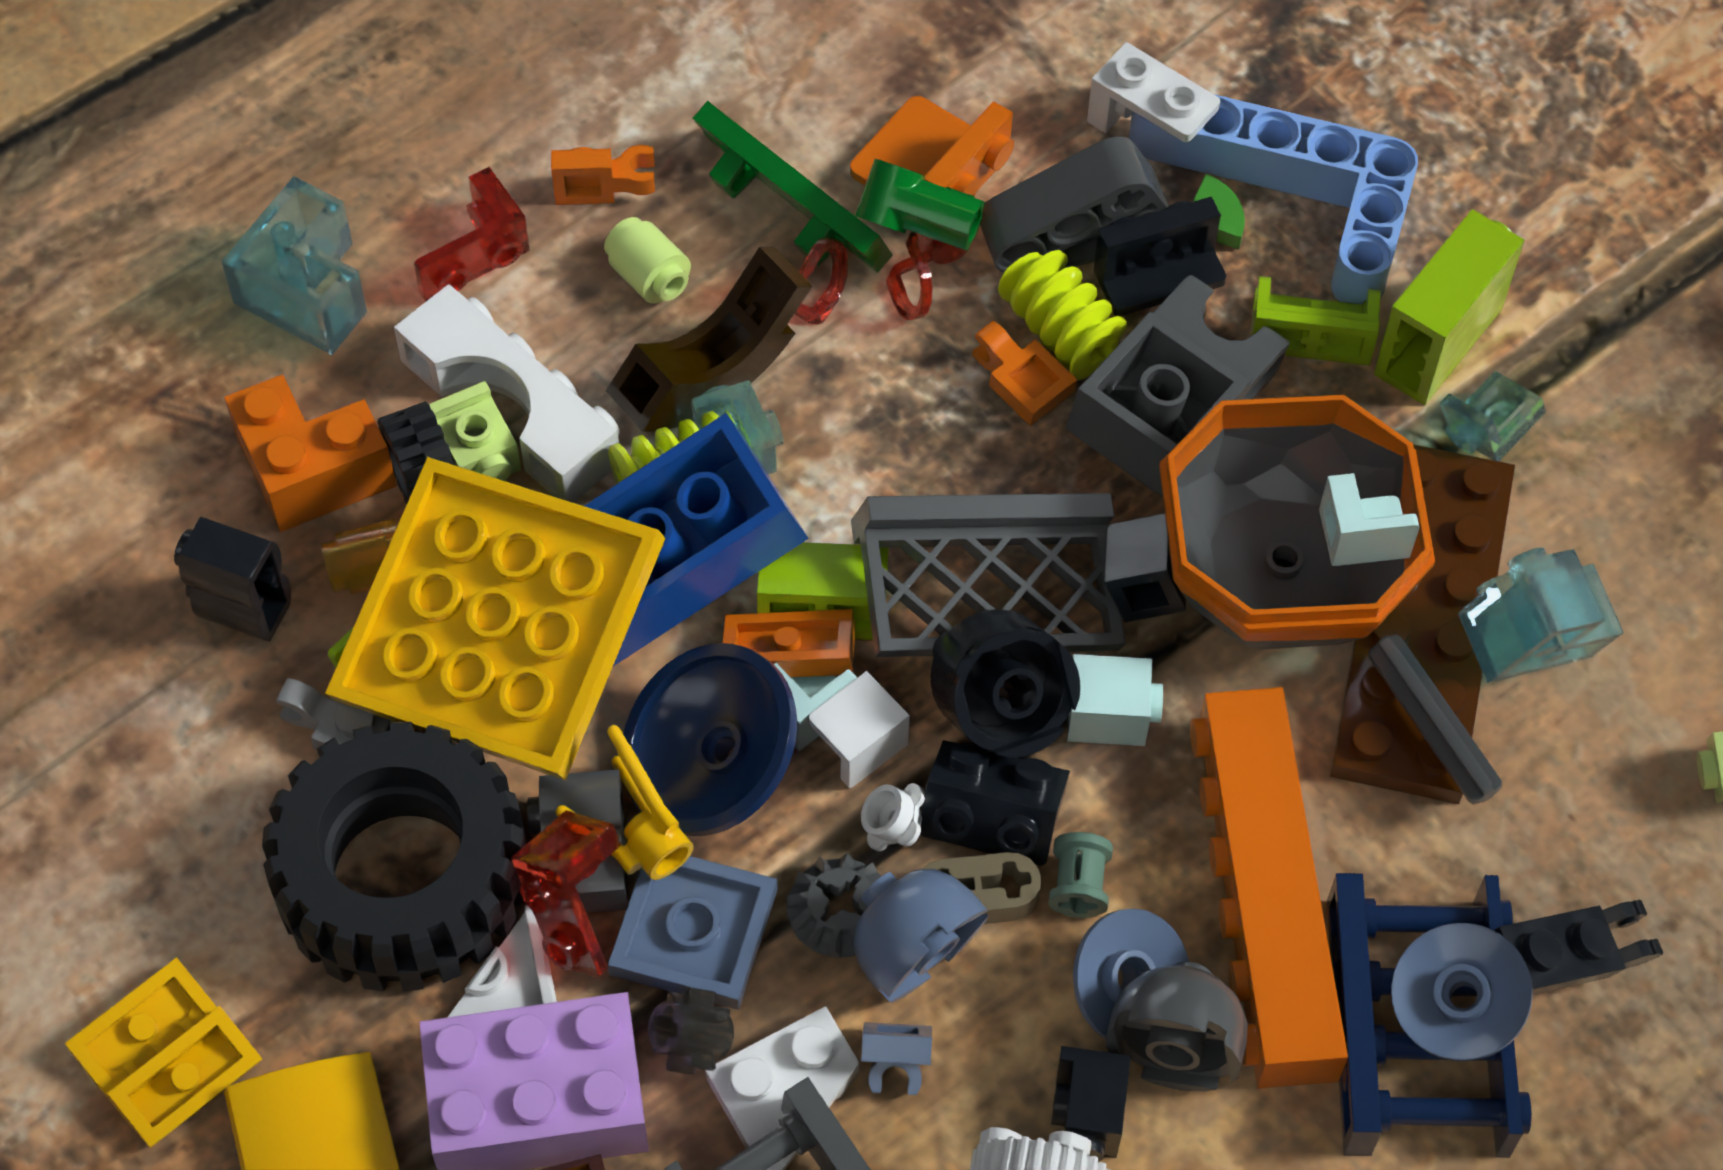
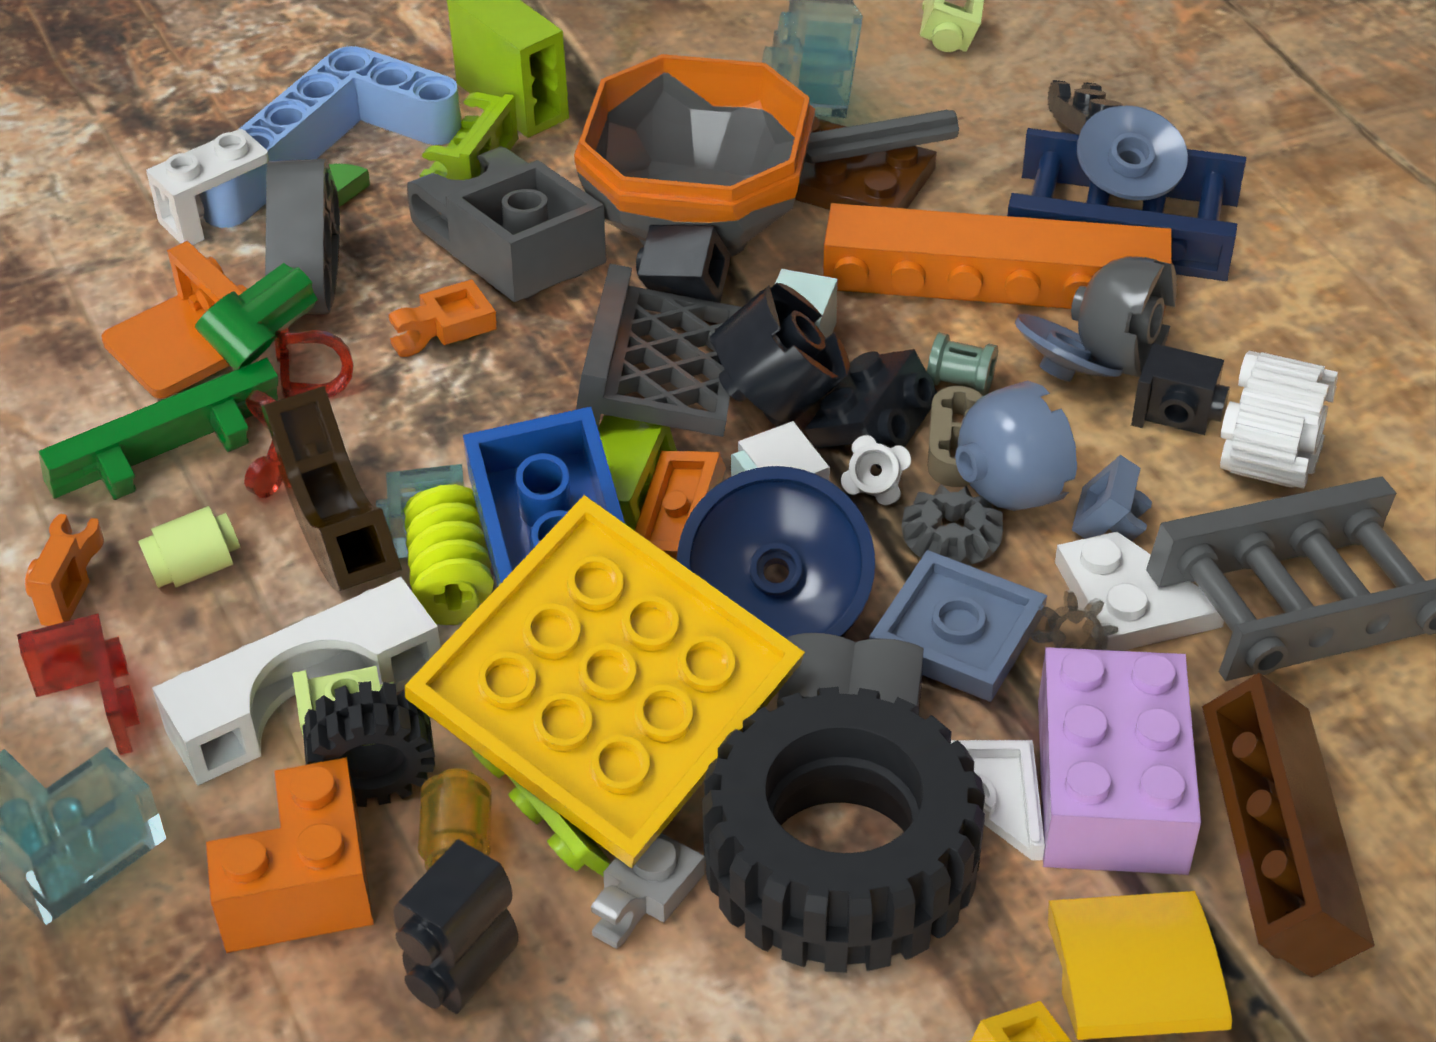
camera: 75 degrees left, 15 degrees down
clear red bracket [511,810,621,978] -> none
yellow plant [555,725,694,880] -> none
neon yellow piece [997,250,1127,381] -> none
black bracket [1093,196,1226,316] -> none
light aqua panel [1319,473,1420,566] -> none
clear light blue bracket [1440,371,1546,461] -> none

